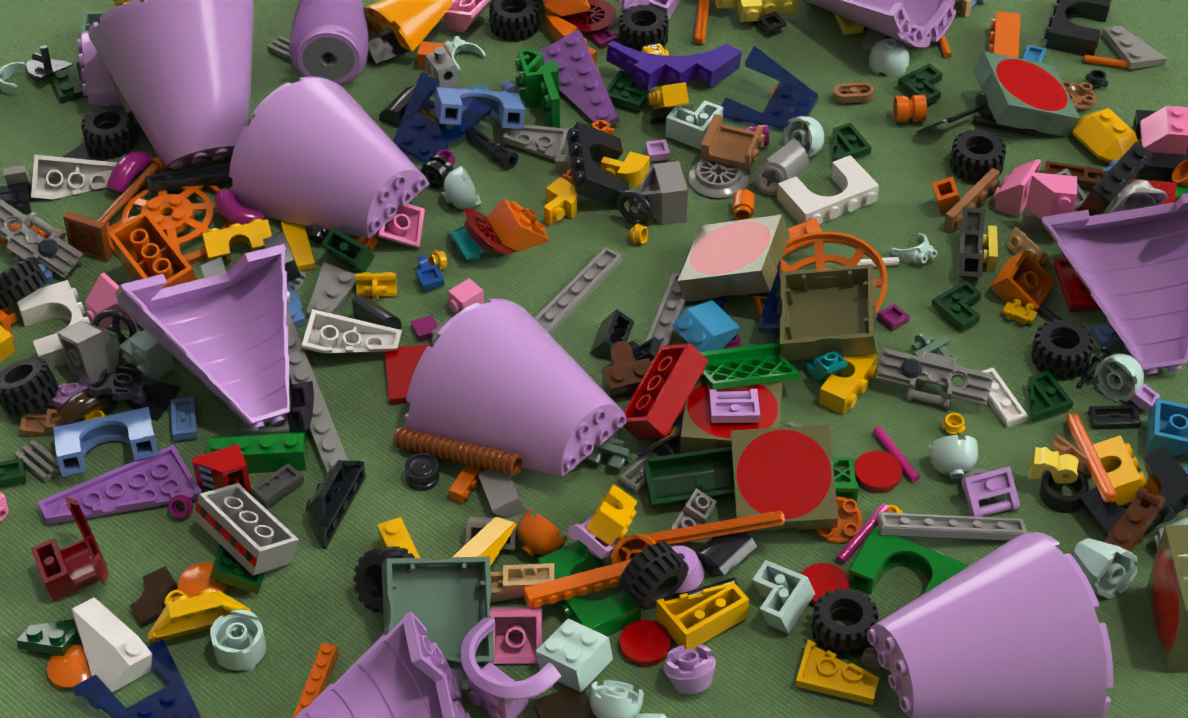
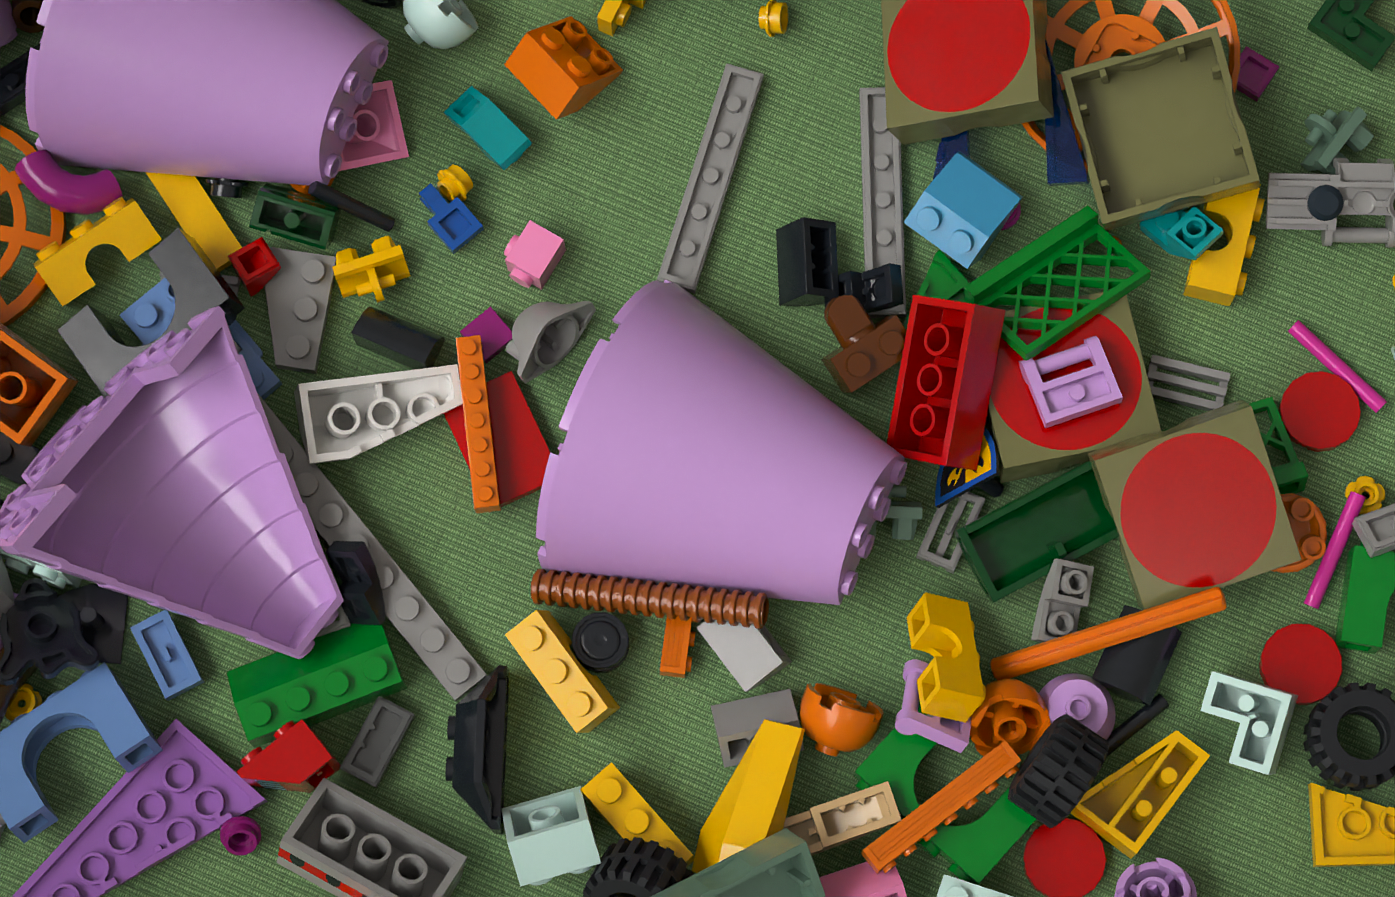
camera: 15 degrees left, 30 degrees up
dark red piece [464,208,513,255] -> none
none -> red slope [228,237,281,297]
none -> black piece [308,181,395,232]
none -> orange piece [456,335,501,513]
none -> light aqua brick [501,786,601,887]
none -> yellow arch [505,610,620,733]

